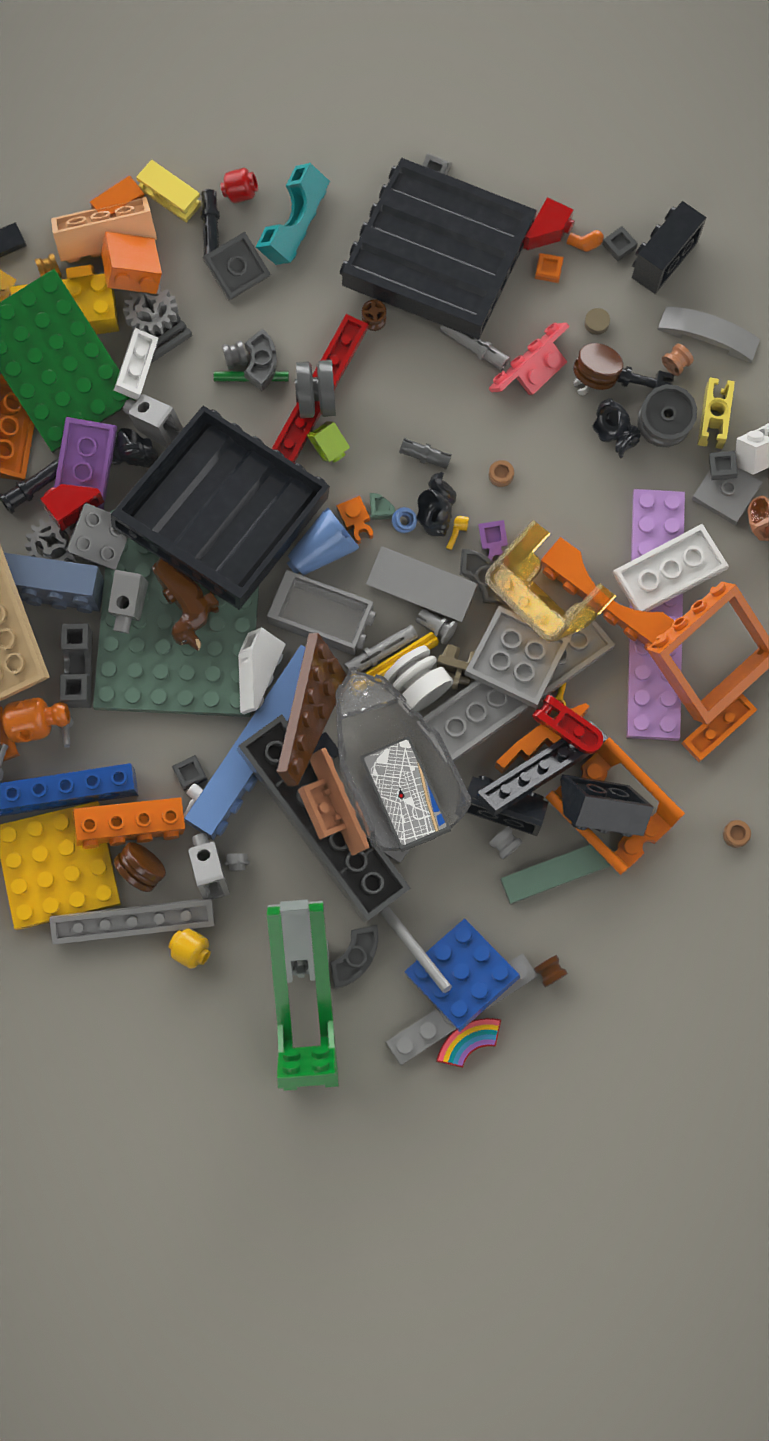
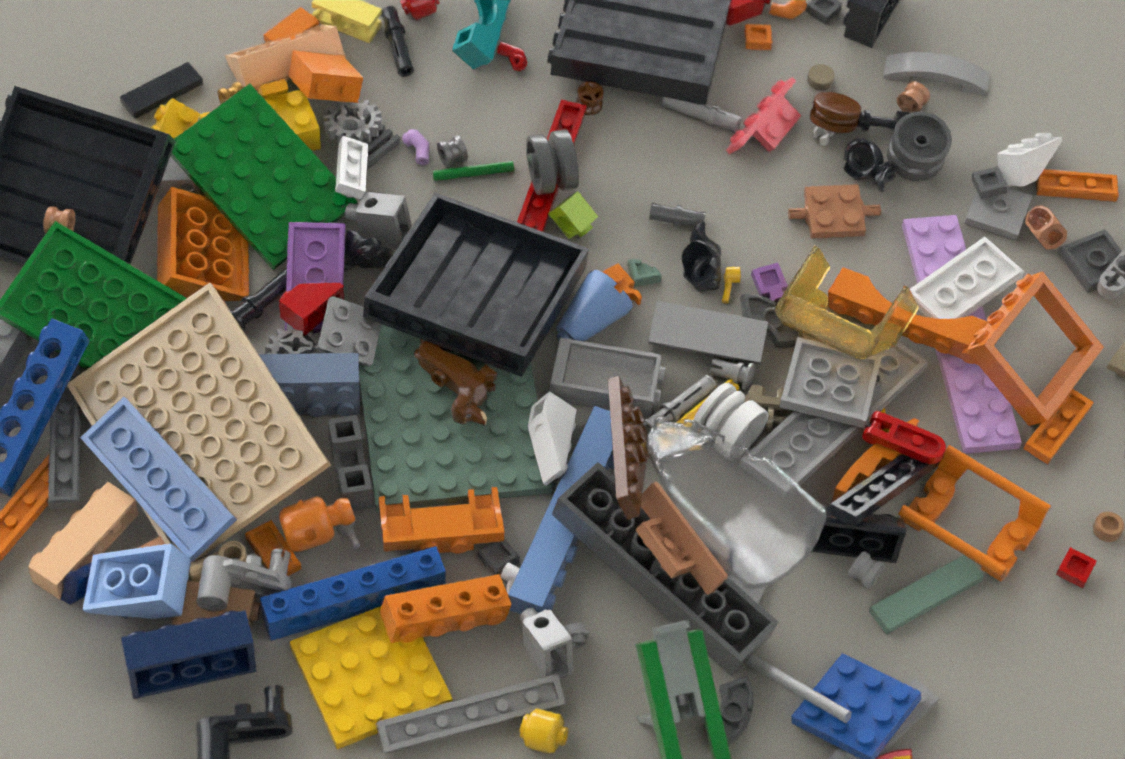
camera: 15 degrees left, 20 degrees down
light grey torso [108,570,149,634] -> none
reddish brown head [114,842,166,892] -> none
dark grey tile [203,232,271,301] -> none
dark grey tile [244,329,277,391] -> none
tile [360,736,451,852] -> none
medium blue plate [392,507,417,533] -> none
medium nougat tile [488,460,514,487] -> none
reddish brown wheel [534,955,568,988] -> none
black slope [560,774,654,837] -> none
light yellow piece [697,377,735,449] -> none
none -> orange bracket [378,487,505,554]
none -> lavender arm [402,129,430,165]
none -> red arm [497,41,528,71]
none -> nougat plate [788,184,881,238]
none -> red plate [1056,547,1097,588]

